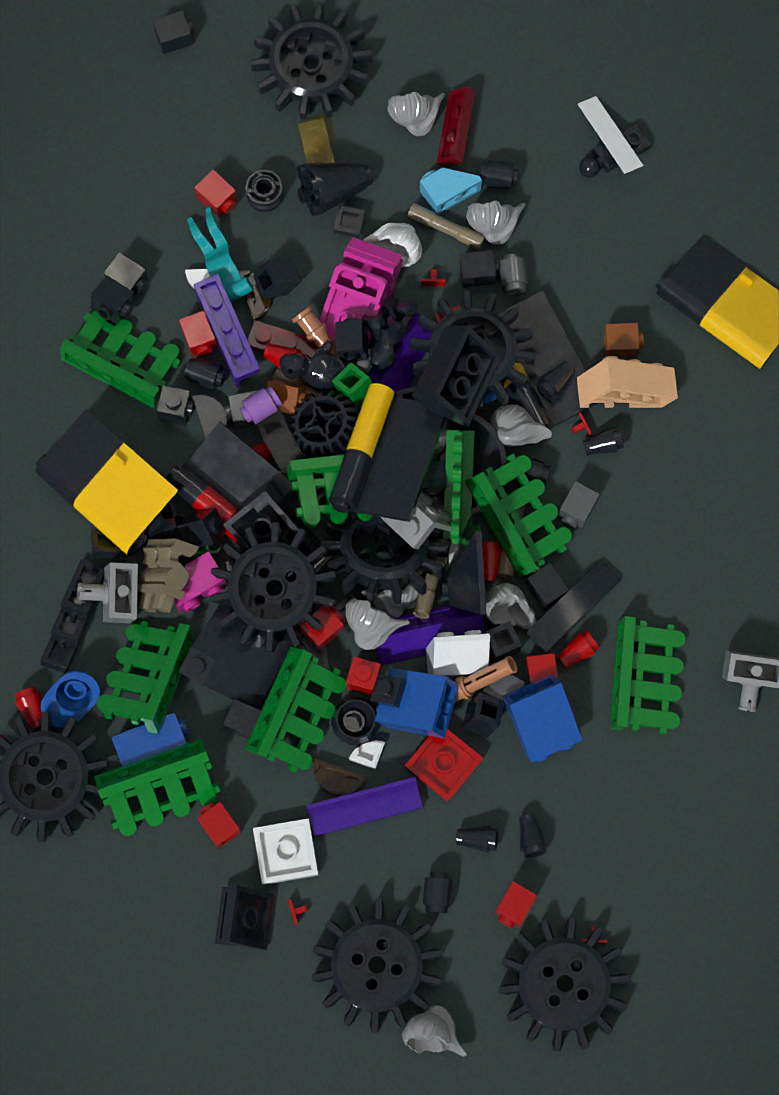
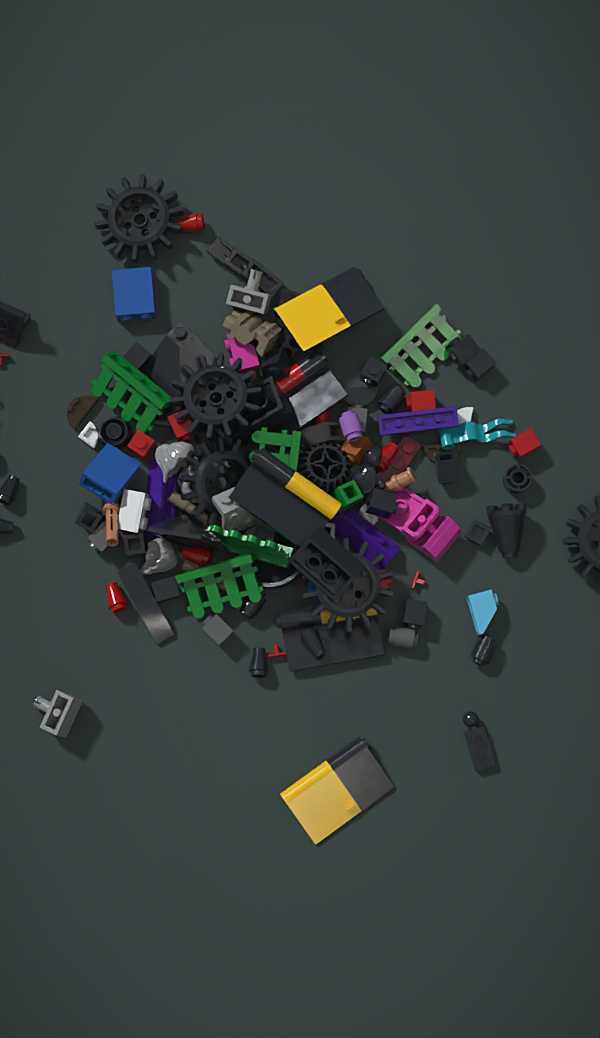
camera: 105 degrees right, 5 degrees up
blue piece [41,670,100,728] -> none
green fence [94,738,220,836] -> none
green fence [97,621,195,734] -> none
red brick [197,802,241,849] -> none
white plate [253,818,318,885] -> none
clear yellow plate [298,118,335,163] -> none
dark purple panel [306,777,423,837] -> none
black animal [362,295,419,370] -> none
white hair [363,223,422,267] -> none
black plate [370,674,407,708] -> none
light grey hair [387,91,445,136] -> none
red plate [404,729,484,803] -> none
dark tan piece [407,203,485,250] -> none
dark red plate [437,86,475,167] -> none
light grey hair [466,200,526,245] -> none
light grey hair [490,404,552,447] -> none
blue brick [502,674,582,763] -> none
red brick [525,653,558,684] -> none
light nougat wedge [577,356,678,408] -> none
white sticker [578,96,643,174] -> none
dark orange brick [603,323,644,358] -> none
green fence [610,616,686,735] -> none

